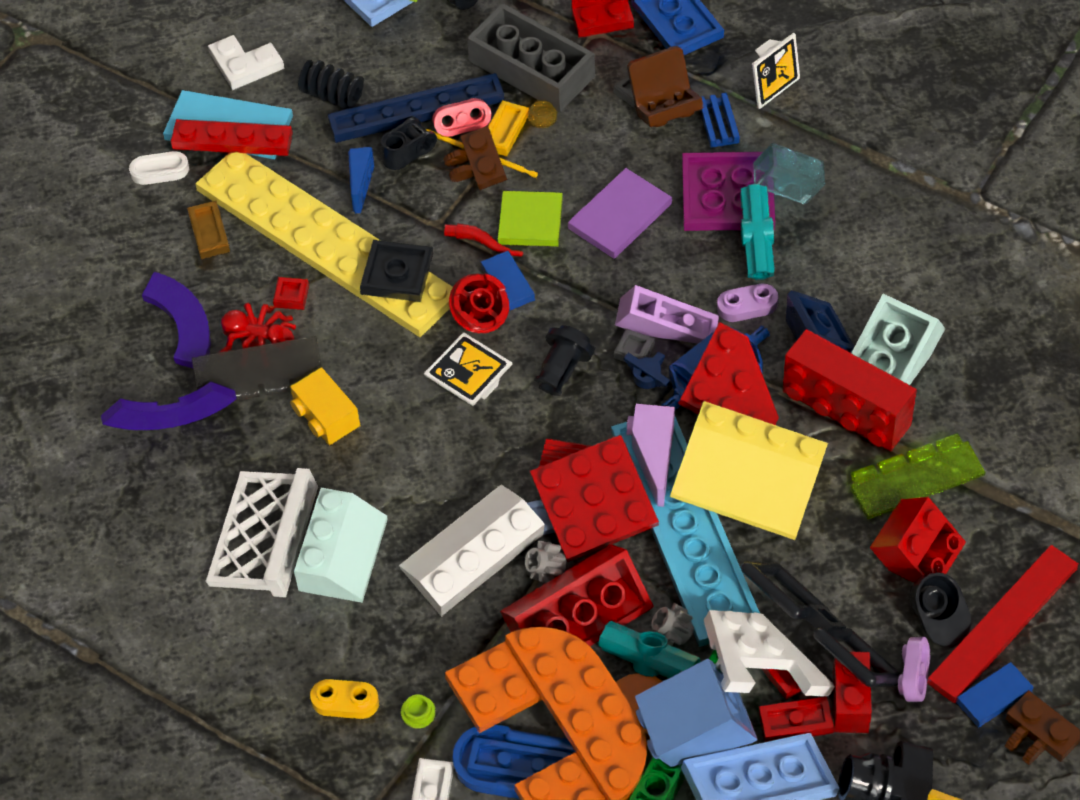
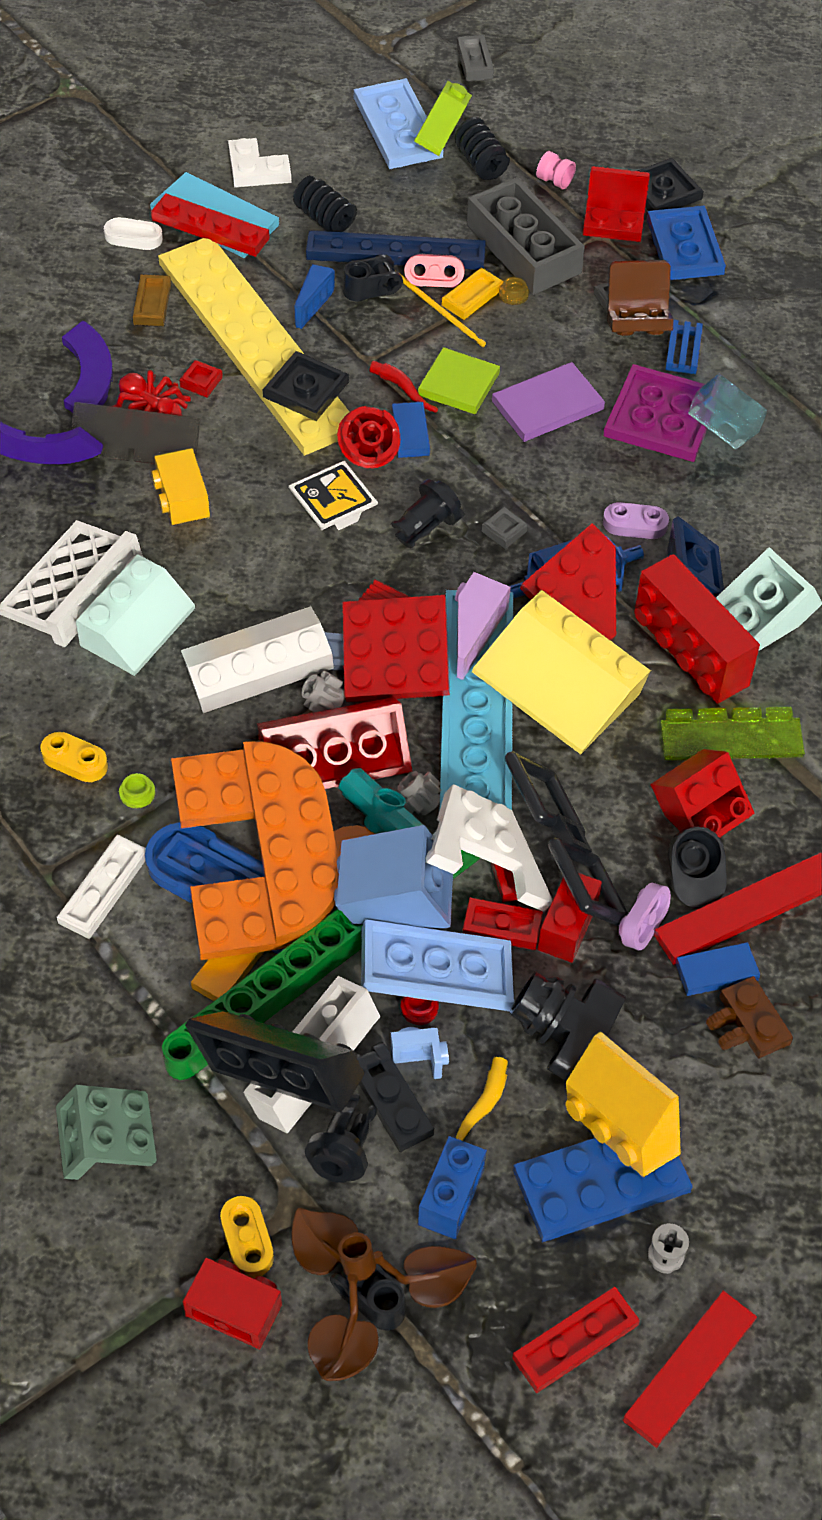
camera: 15 degrees right, 0 degrees up
reddish brown hinge [444,126,508,190] -> none
lavender slope [615,285,719,344] -> none
dark blue piece [624,352,670,389] -> none
teal piece [740,184,775,280] -> none
piece [752,33,800,109] -> none

